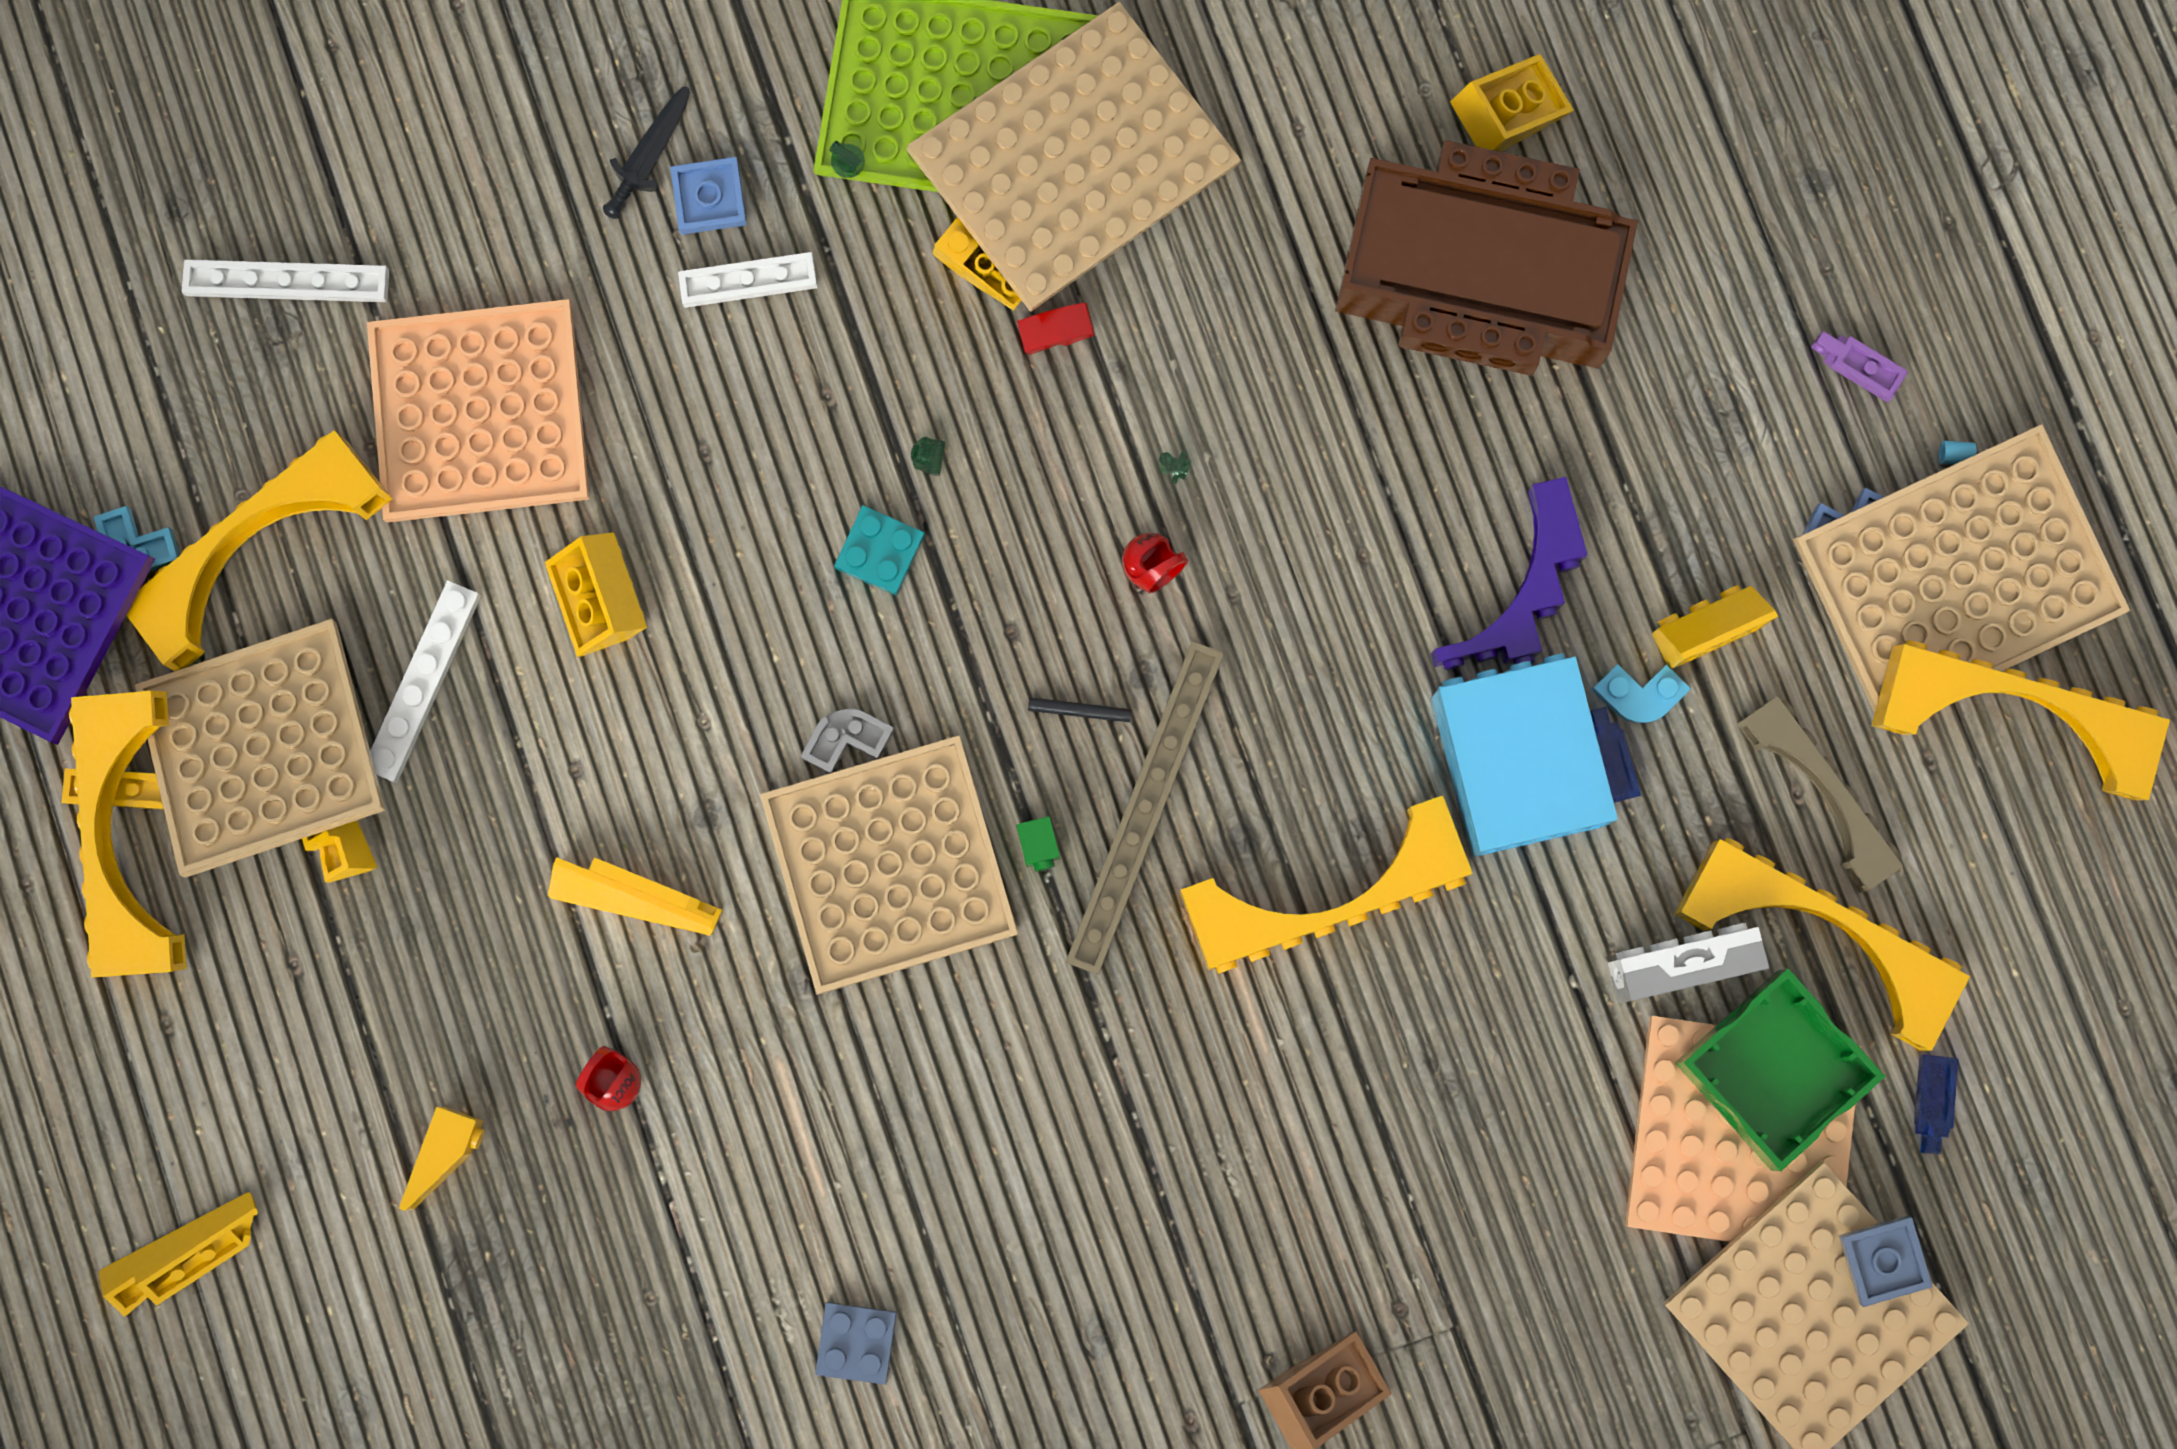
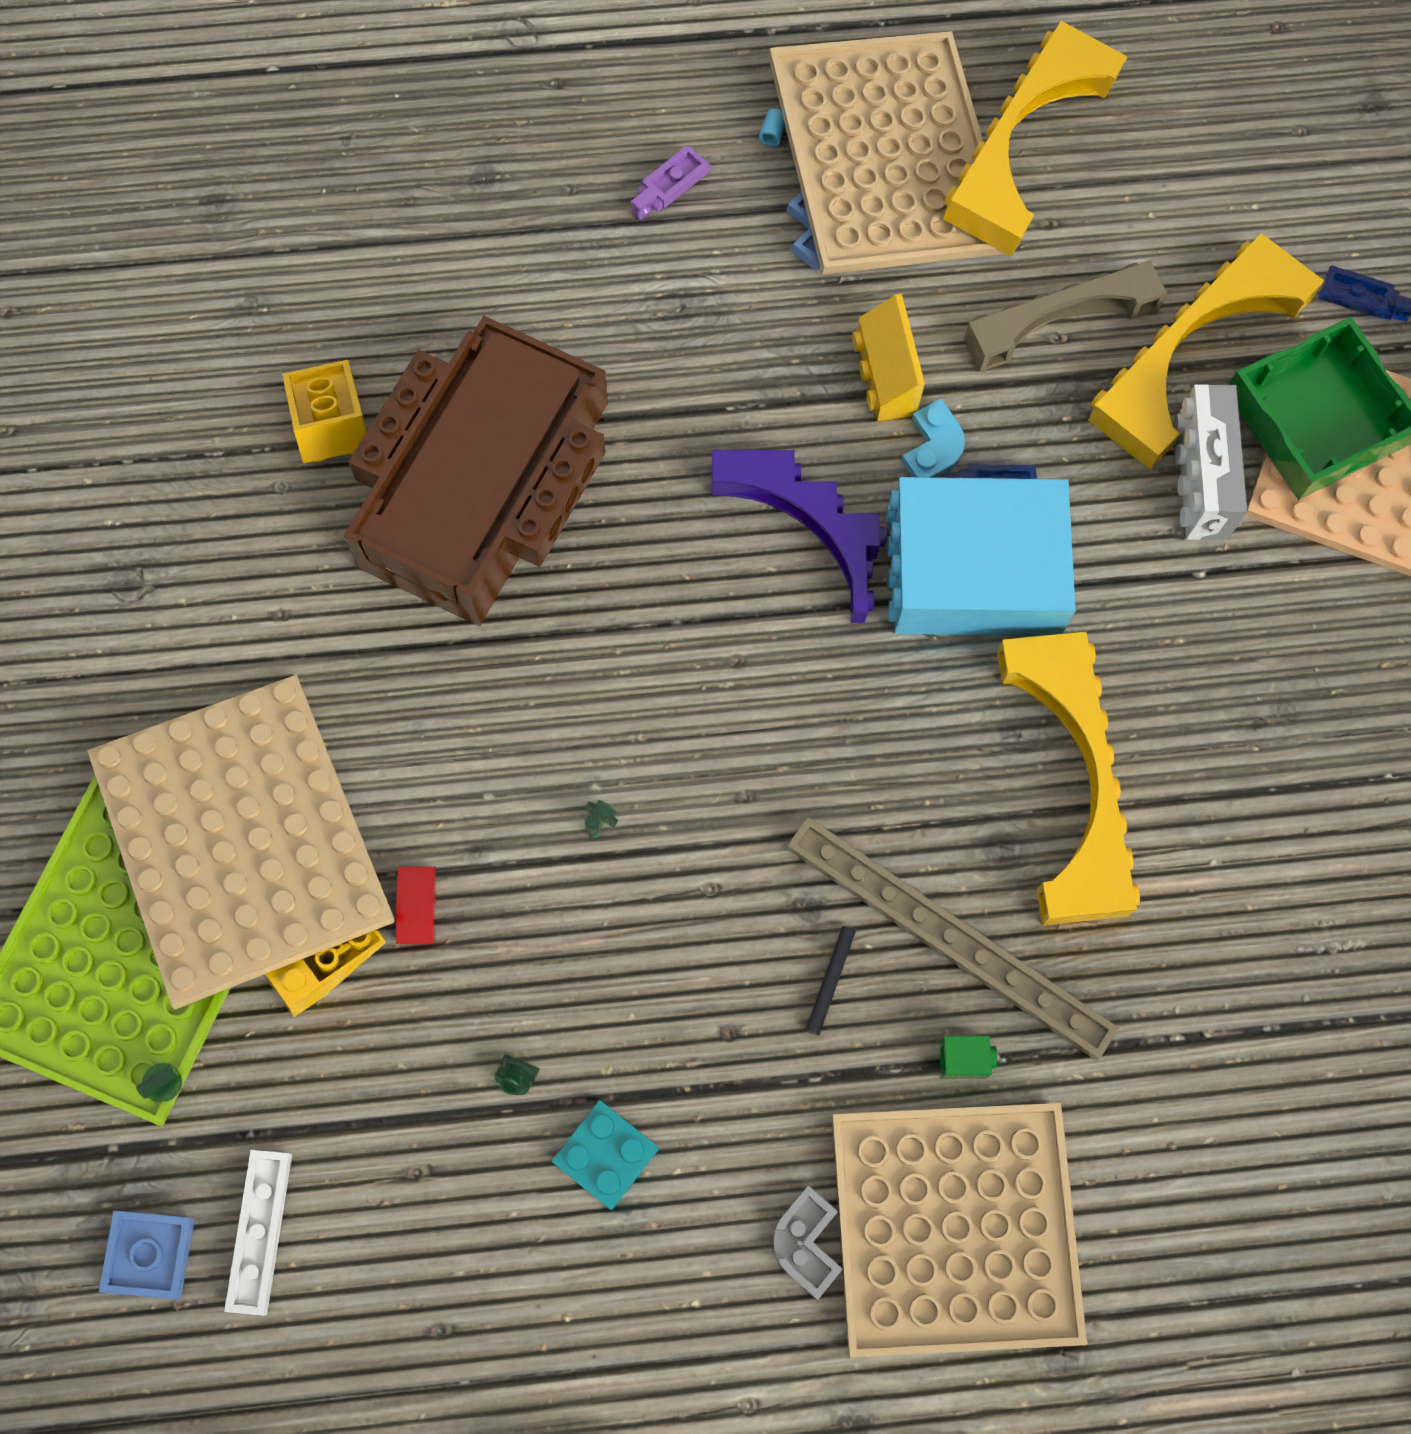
camera: 80 degrees left, 10 degrees down
black sword [603,86,690,219] -> none
red helmet [1122,532,1189,594] -> none

